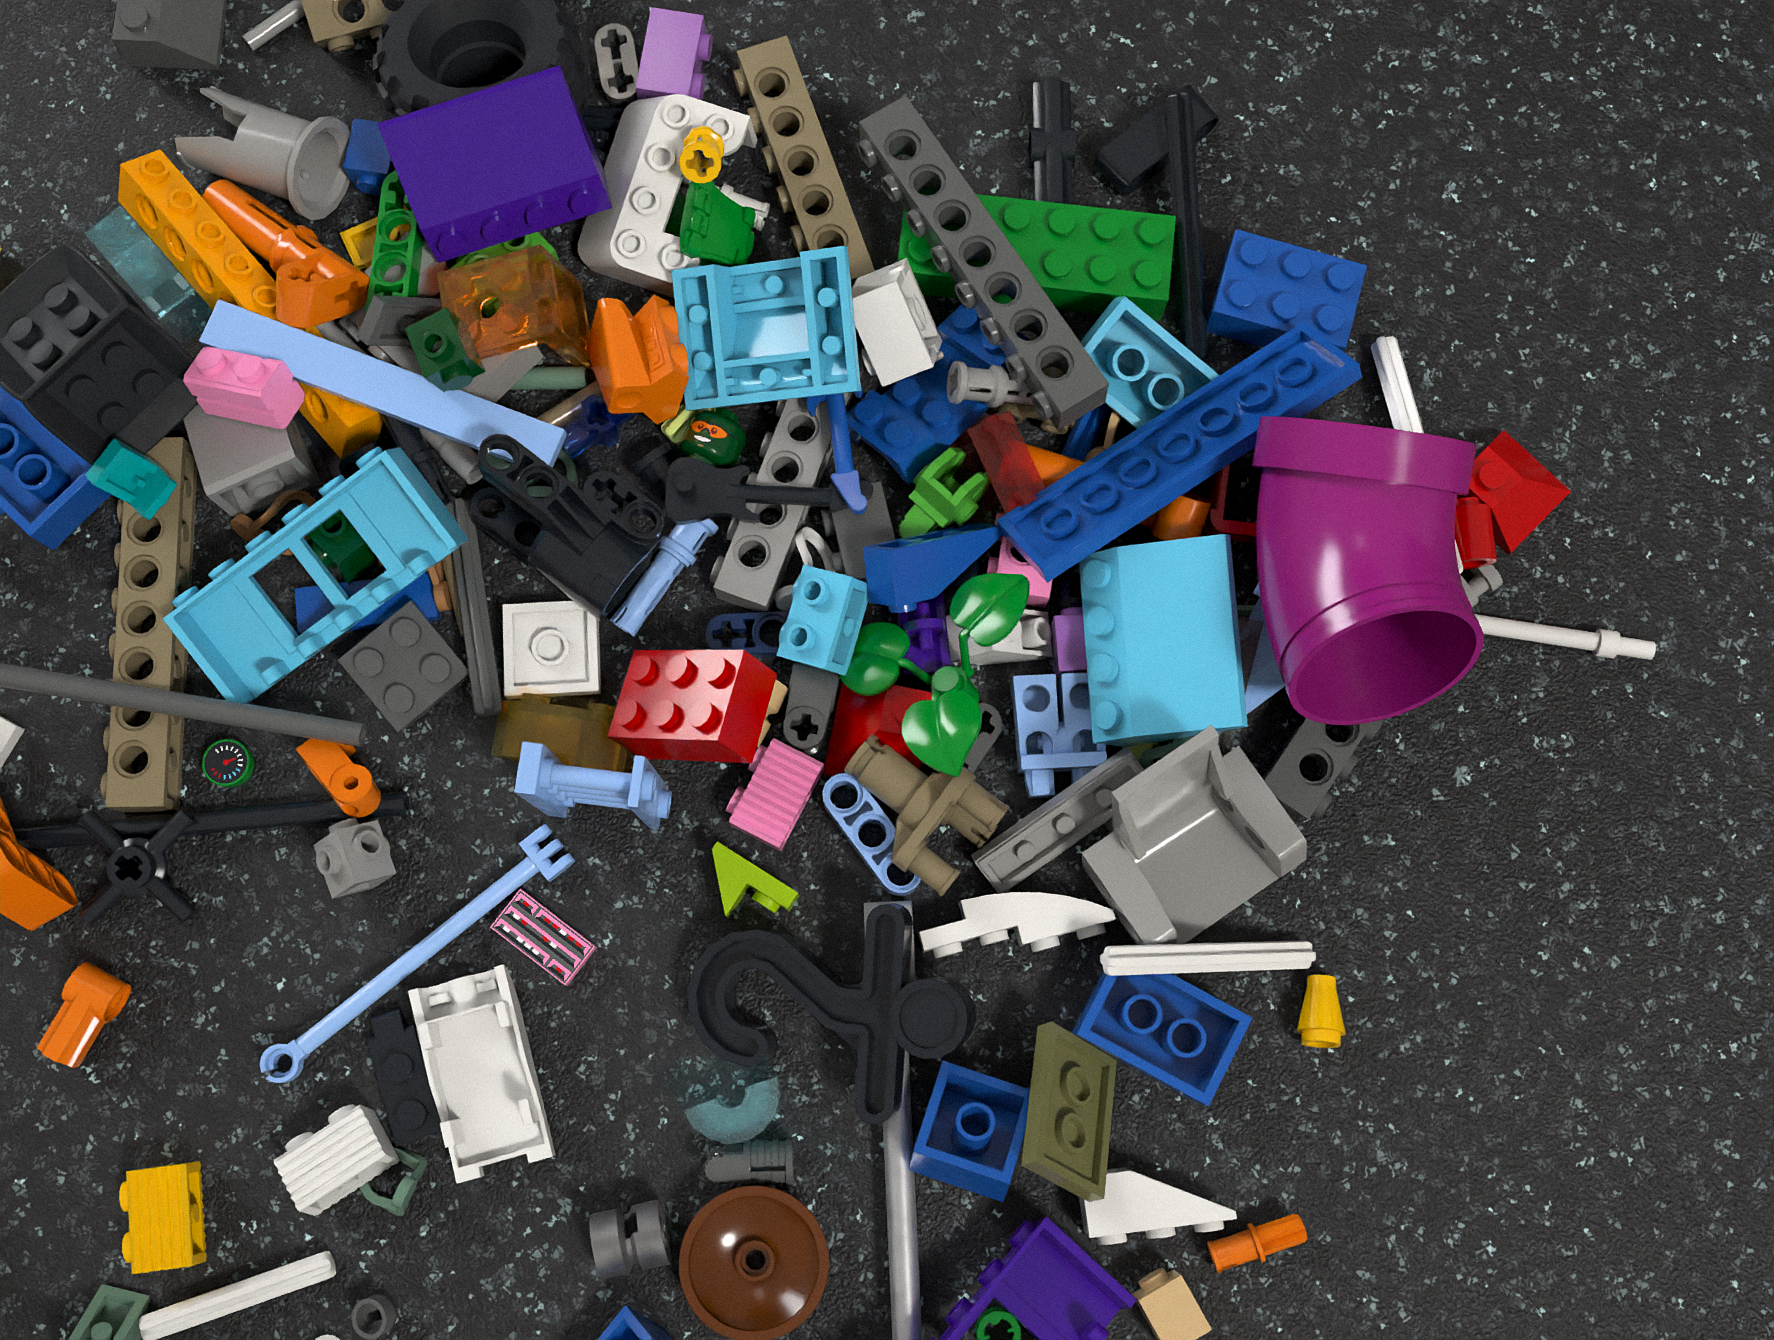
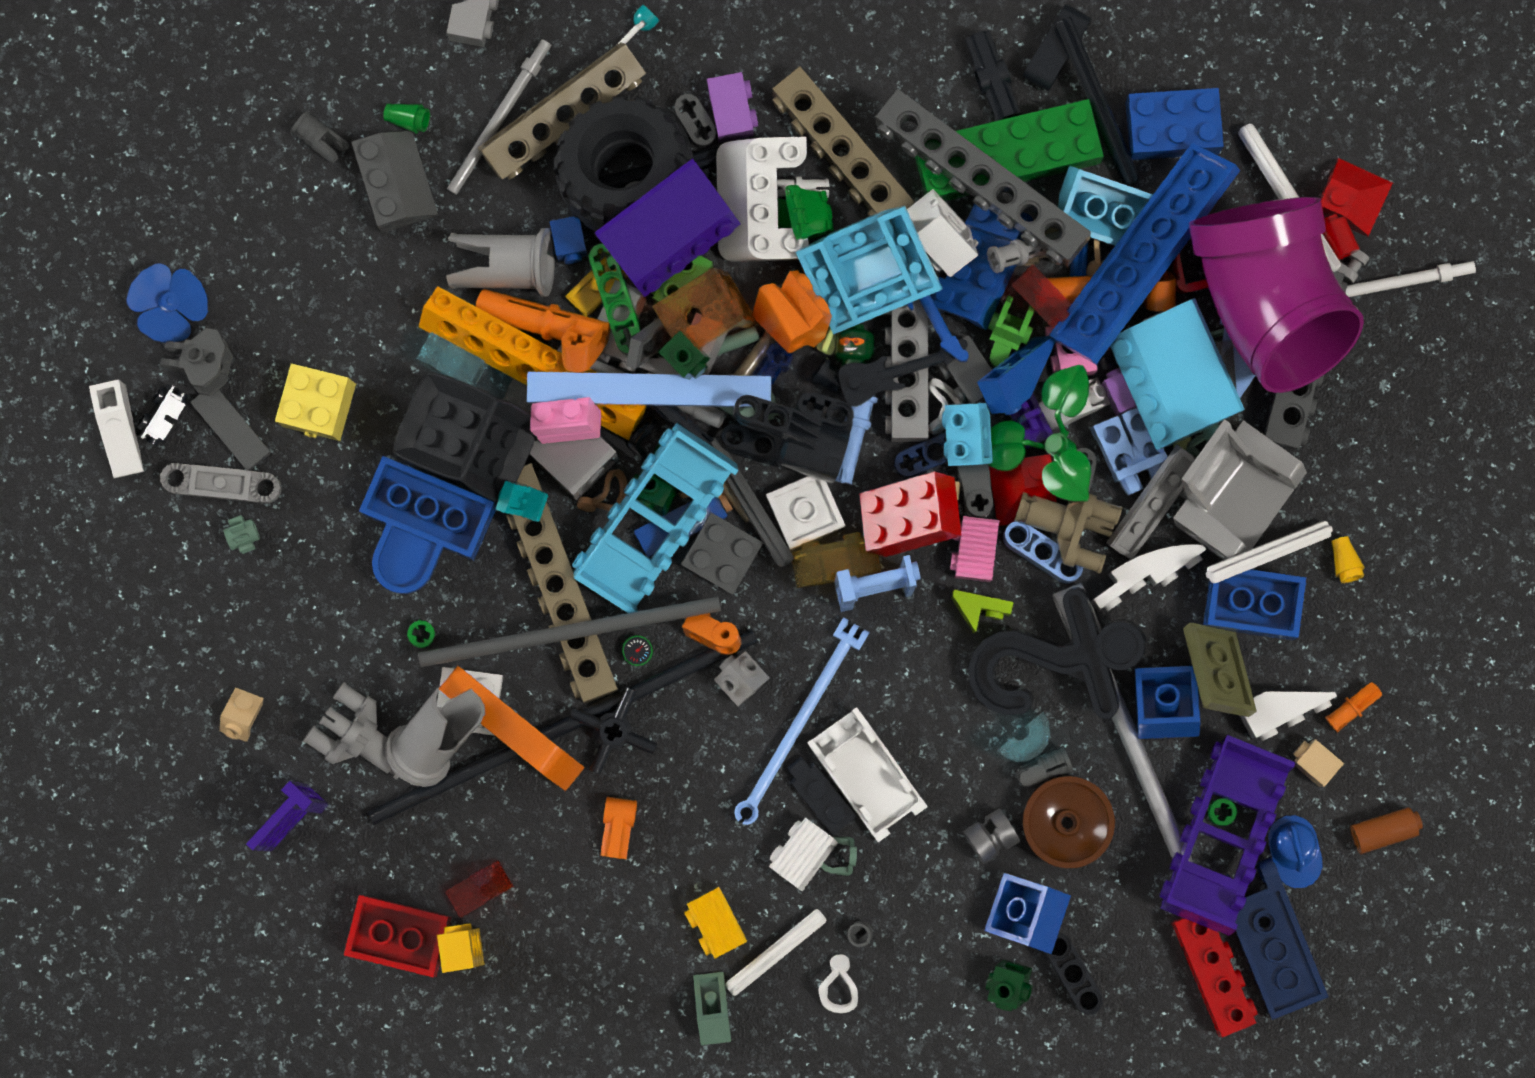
camera: 15 degrees left, 5 degrees up
tile [490,889,597,986] -> none
yellow bush [679,126,725,184] -> none

